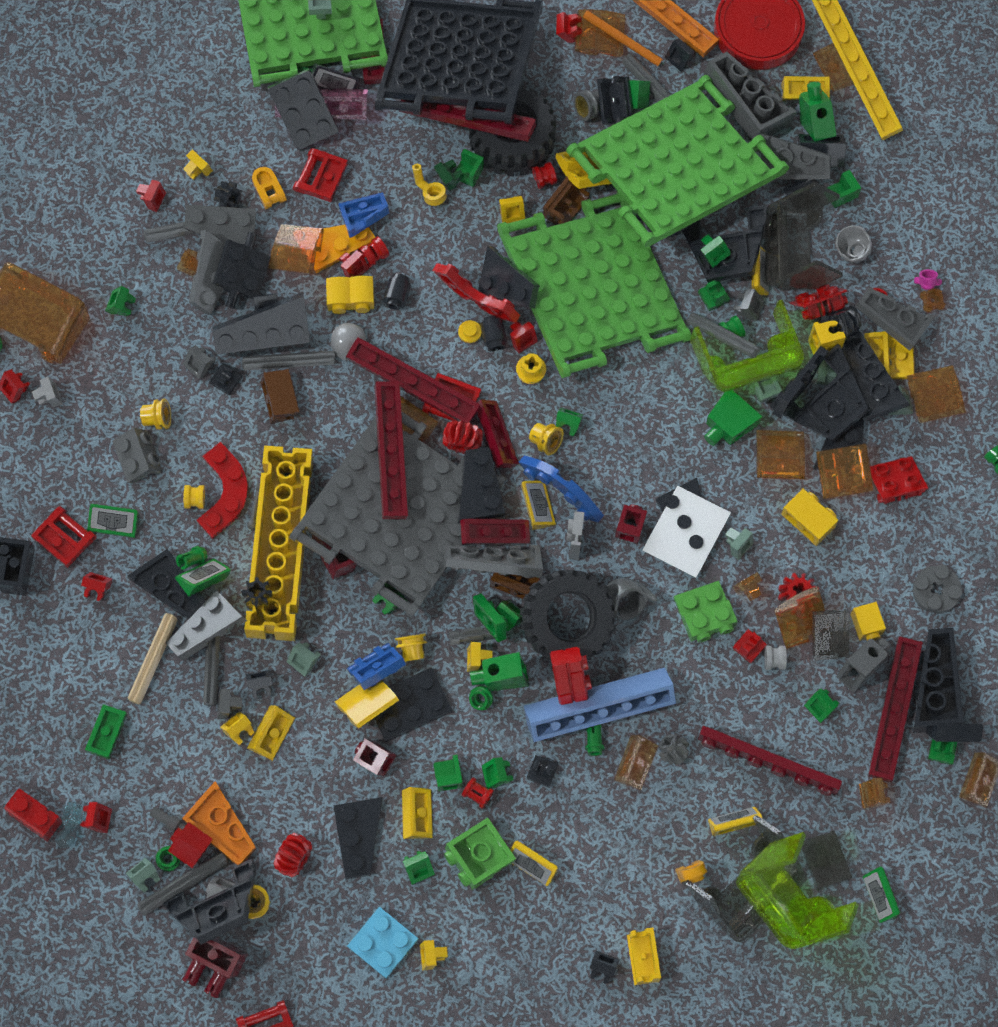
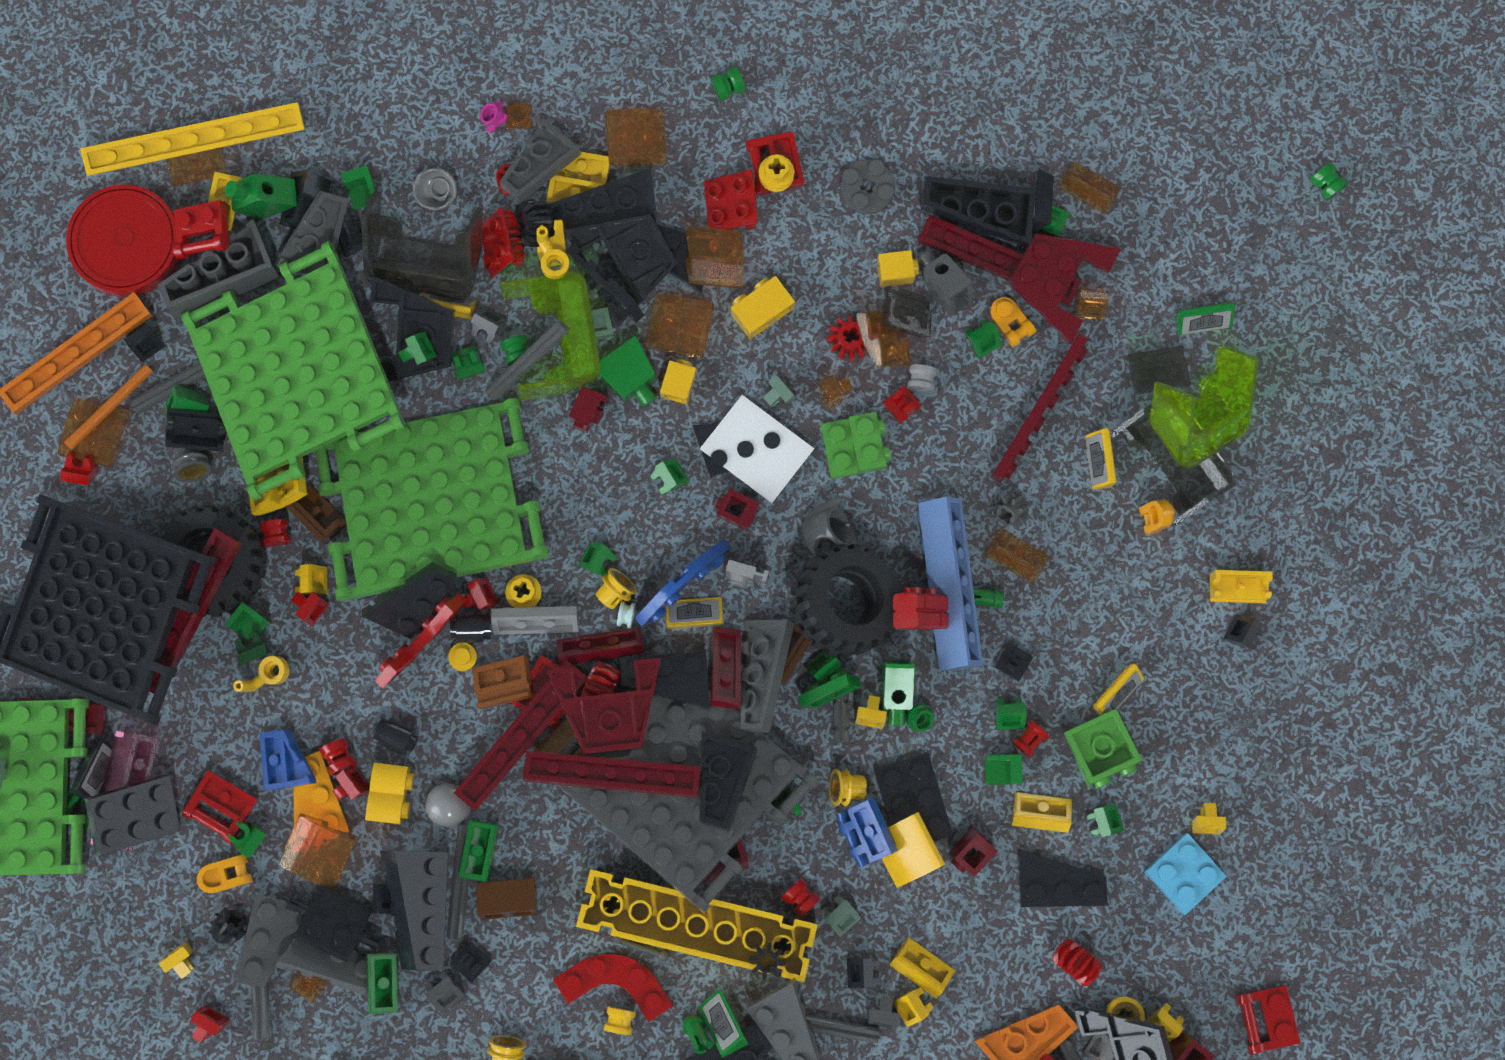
camera: 80 degrees left, 10 degrees up
none -> red plate [173,200,229,259]
none -> green tile [227,821,266,858]
none -> red tile [291,591,330,627]
none -> green slope [367,953,398,1014]
none -> green slope [458,820,500,882]
none -> dark orange plate [472,655,533,710]
none -> light grey plate [491,605,579,635]
none -> yellow plate [537,226,569,279]
none -> dark red wing [547,658,660,754]
none -> dark red brick [569,386,609,433]
none -> light aqua bush [617,601,636,628]
none -> green tile [650,458,690,495]
none -> yellow brick [660,359,697,405]
none -> black wing [700,732,758,832]
none -> red plate [745,131,804,196]
none -> yellow piece [758,154,794,192]
none -> red wheel [781,878,821,918]
none -> light orange plate [990,297,1036,348]
none -> dark red wing [1009,234,1121,345]
none -> yellow tile [1145,1003,1184,1042]

